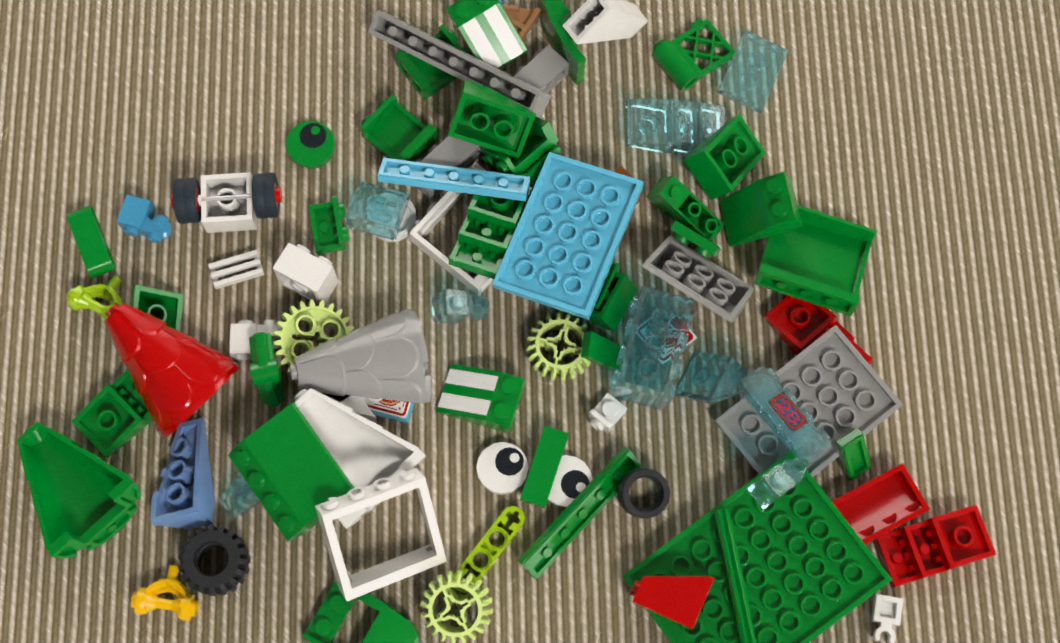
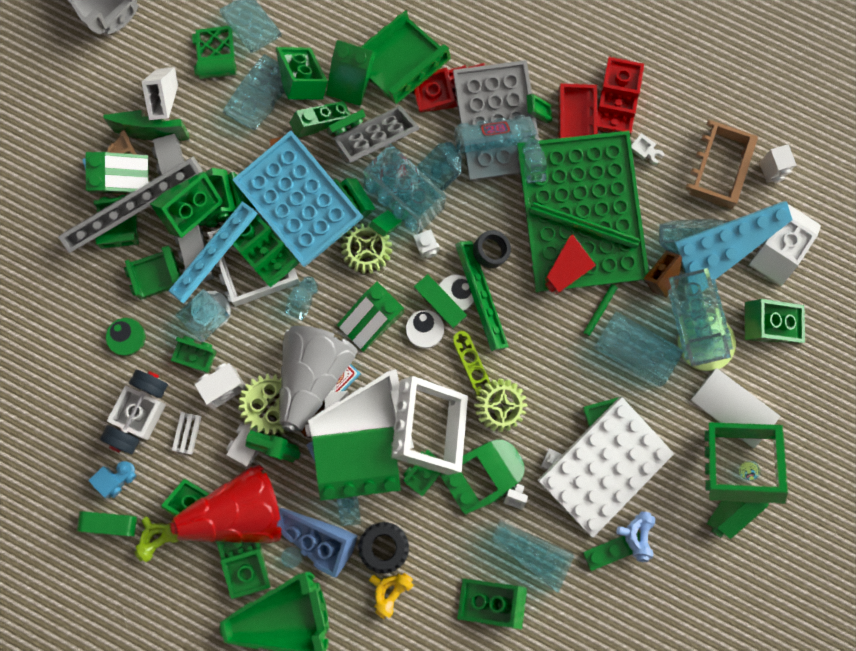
camera: 60 degrees left, 5 degrees up
none -> clear light blue tile [281,548,302,568]
none -> green bracket [403,450,442,497]

